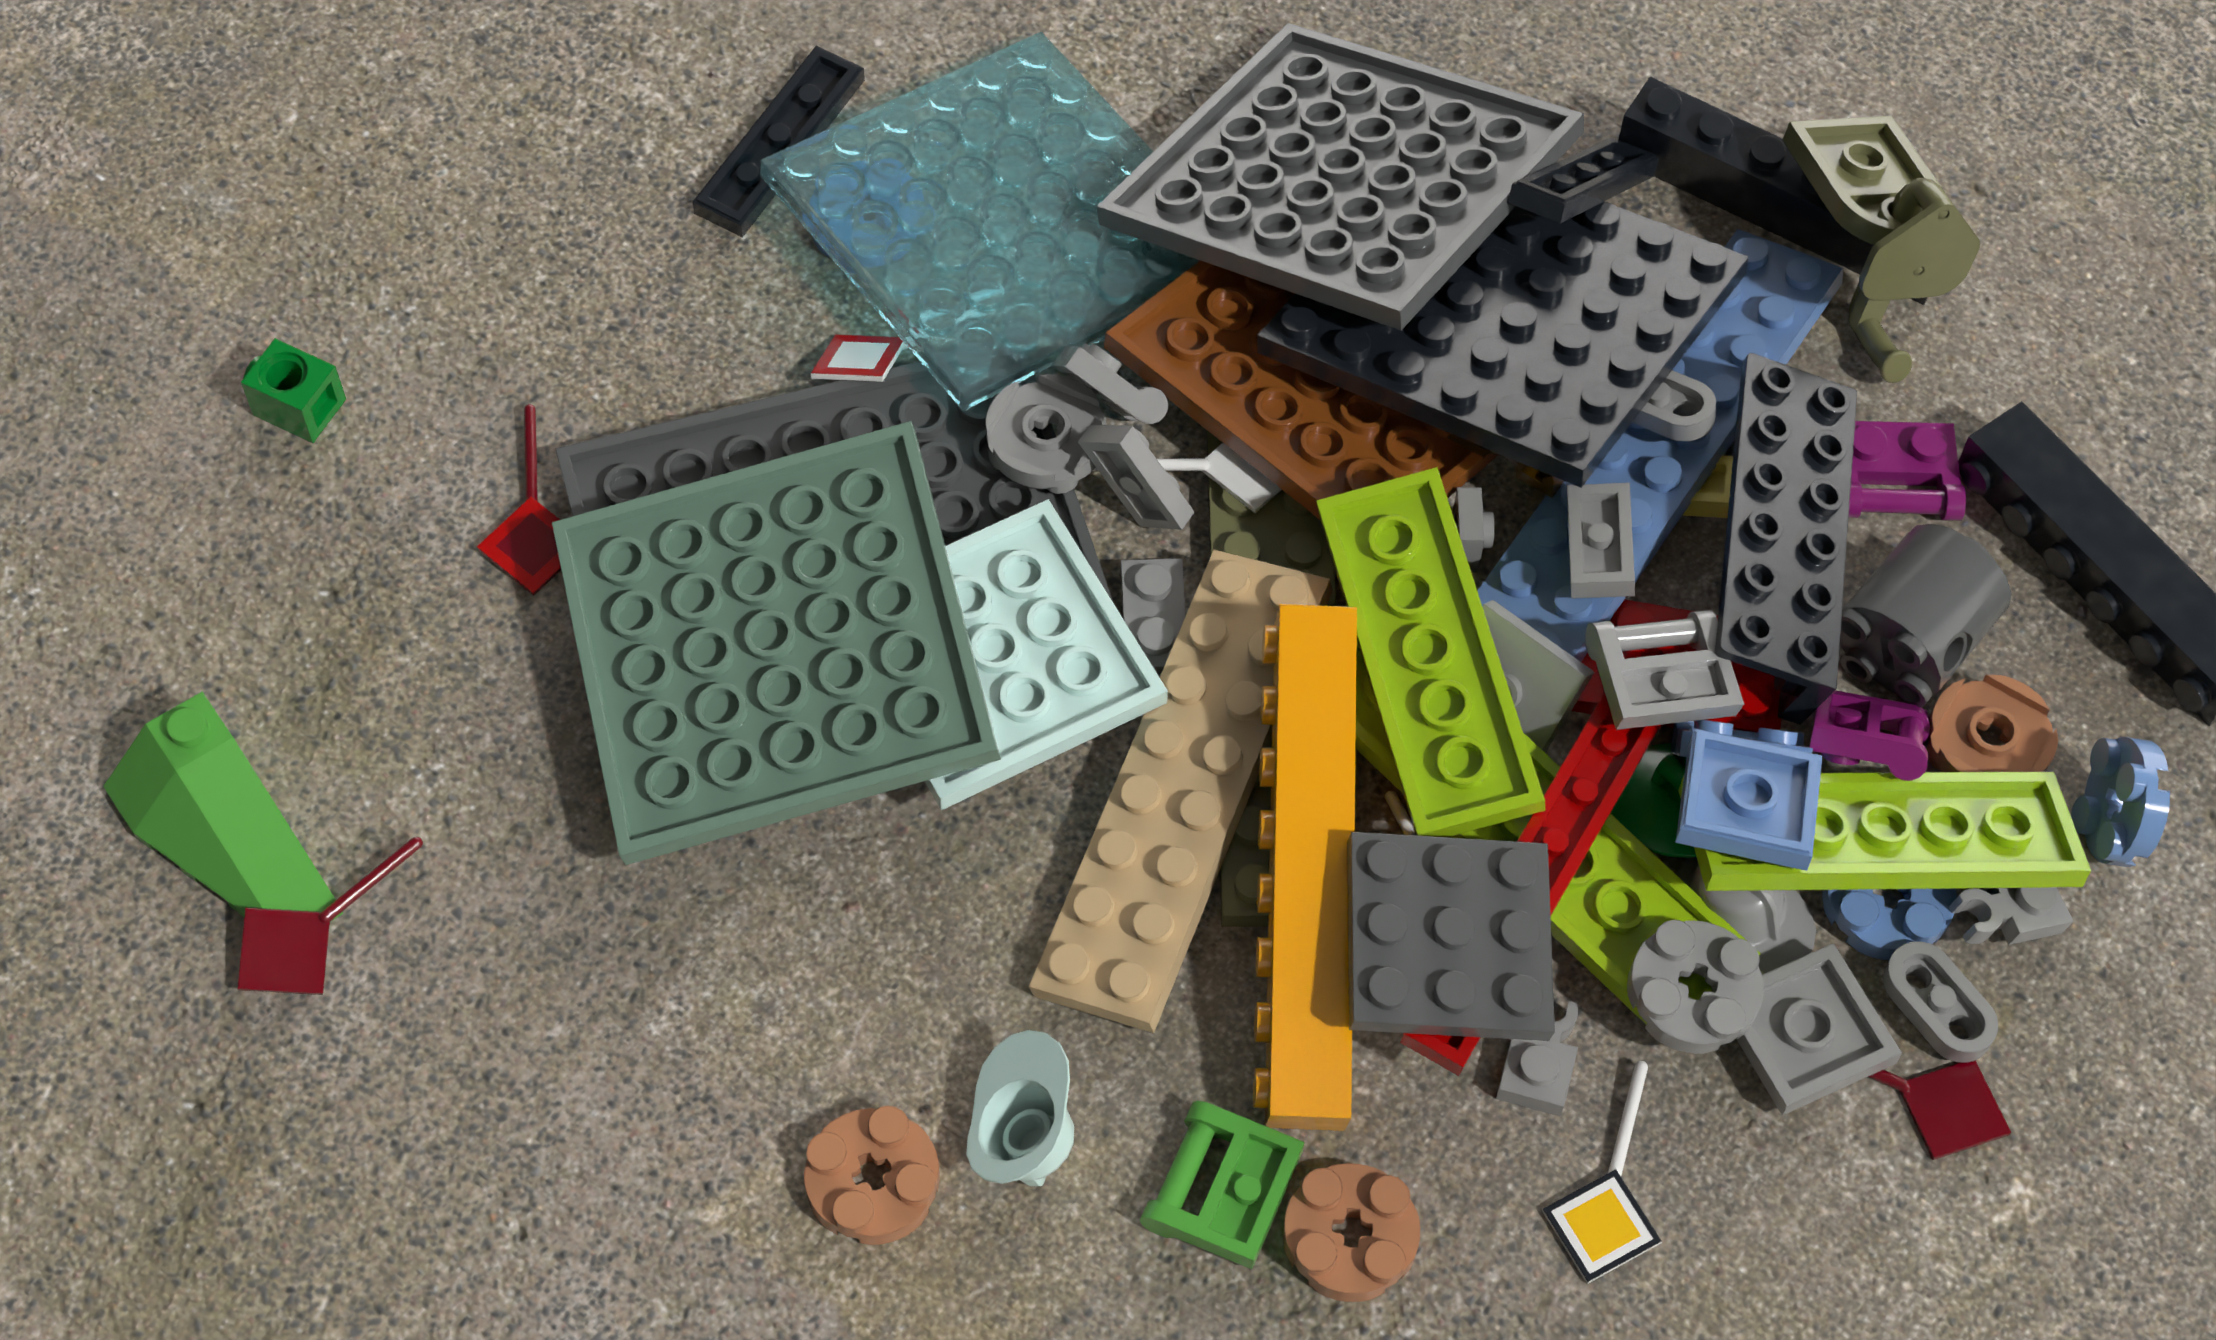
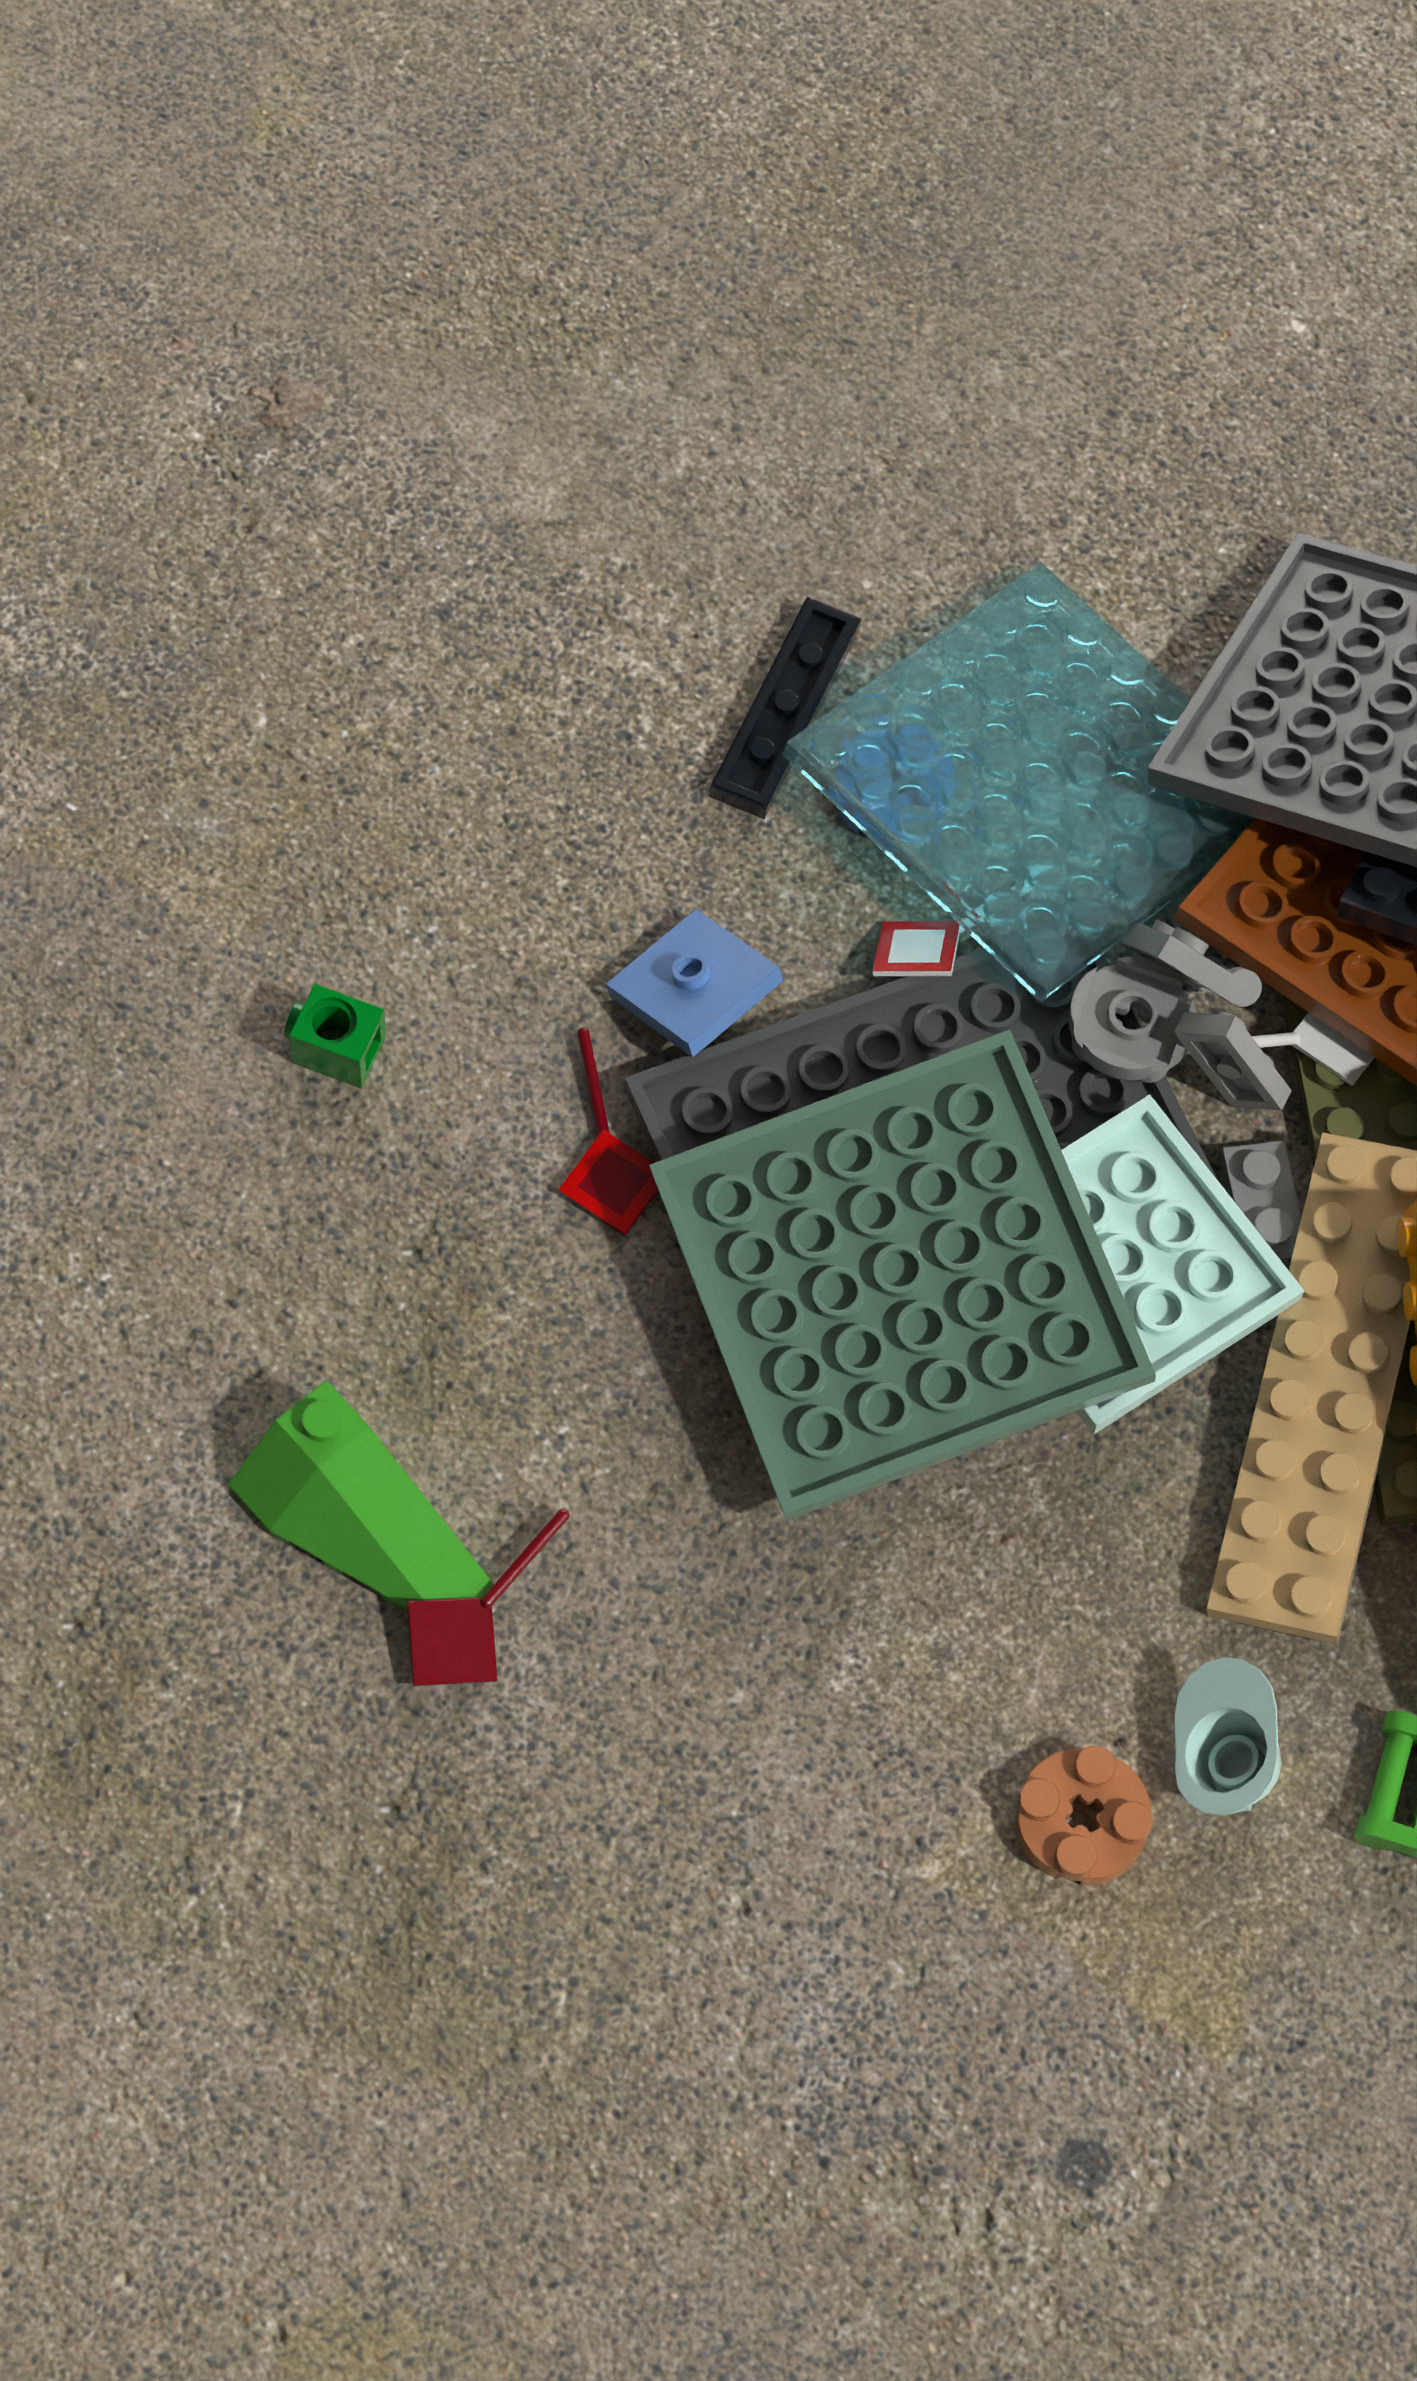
camera: 10 degrees left, 5 degrees up
none -> medium blue plate [606,909,783,1058]

